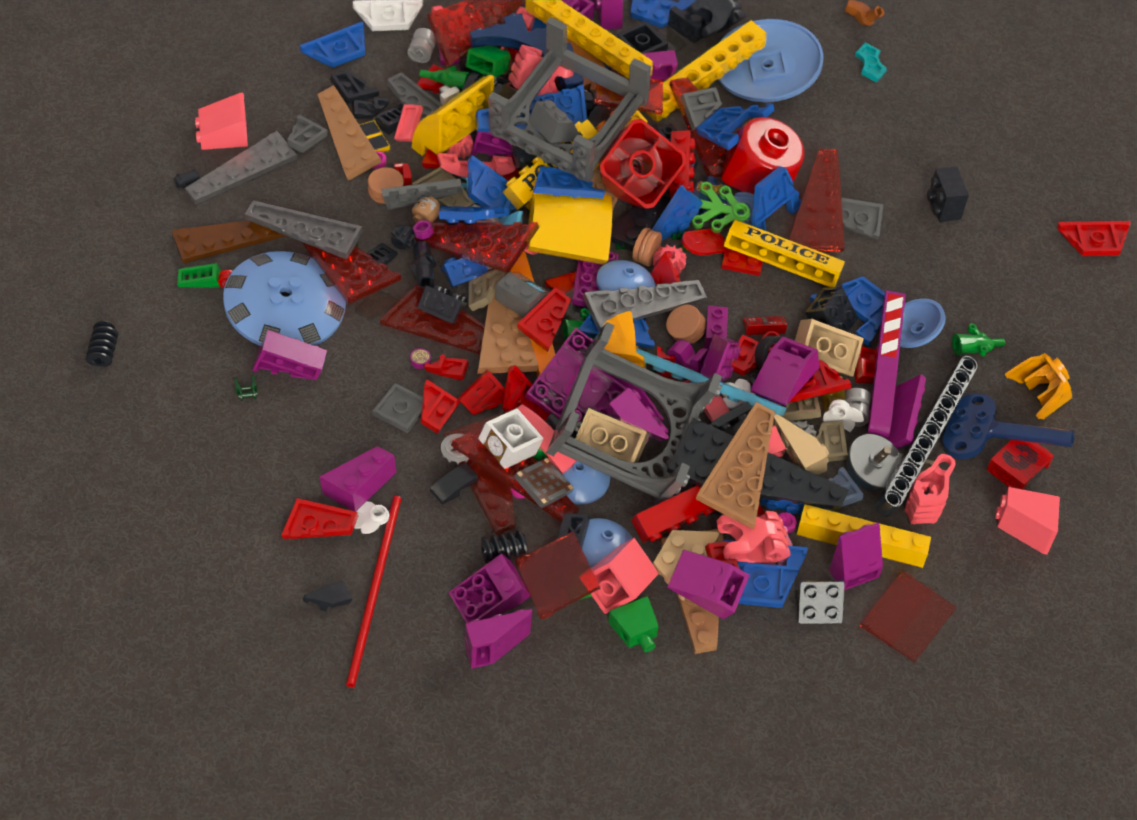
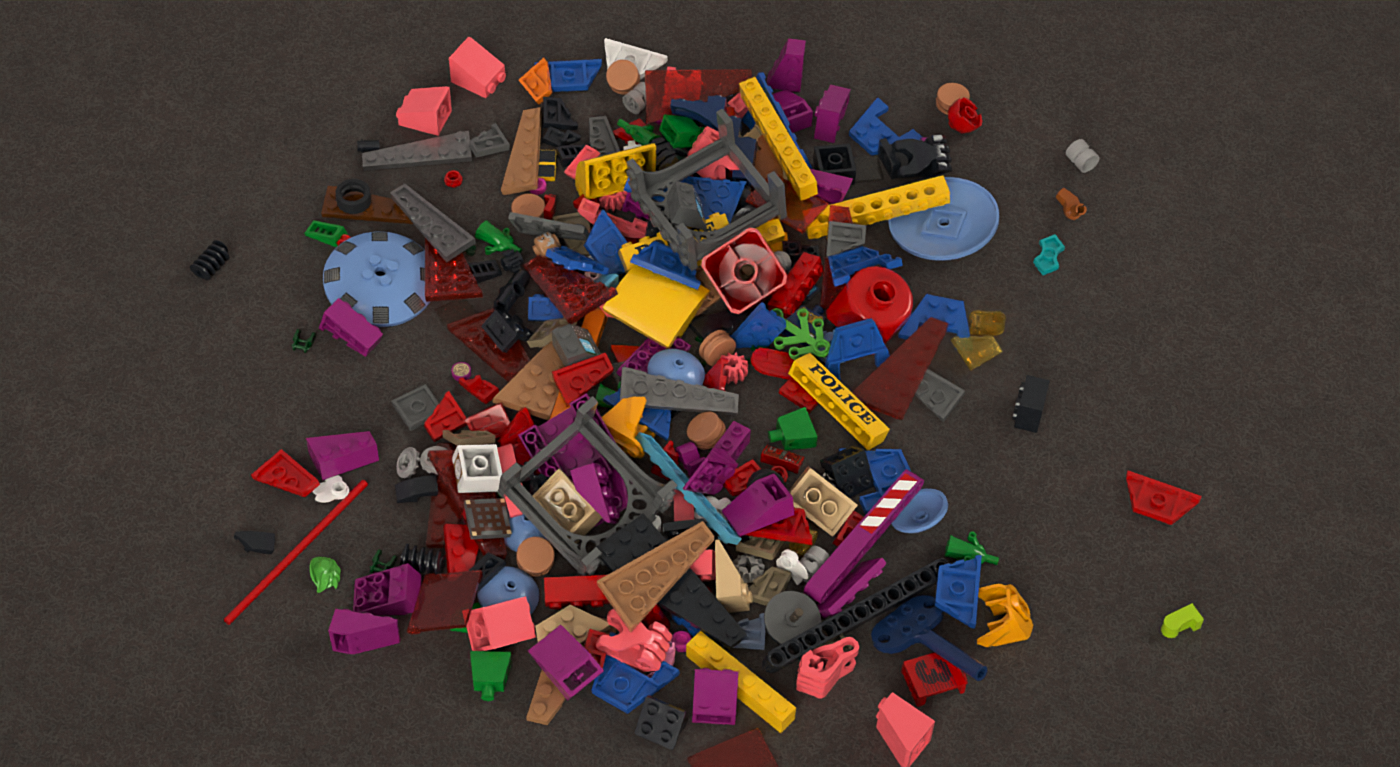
camera: 30 degrees right, 0 degrees up
magenta tile [413,220,433,240] -> none
none -> bright green hat [310,557,341,593]
none -> black tyre [335,179,371,214]
none -> dark green piece [369,549,398,573]
none -> light grey gear [396,447,420,479]
none -> dark tan wing [443,430,495,445]
none -> red wing [443,524,481,583]
none -> red plate [444,170,463,188]
none -> coral slope [449,37,506,98]
none -> green piece [475,220,522,255]
none -> nougat head [516,537,555,577]
none -> orange wing [519,58,552,105]
none -> nougat head [606,60,640,95]
none -> green torso [768,407,817,450]
none -> blue wing [898,294,973,352]
none -> blue wing [935,555,982,629]
none -> clear yellow wing [951,335,1003,371]
none -> clear yellow piece [969,310,1006,336]

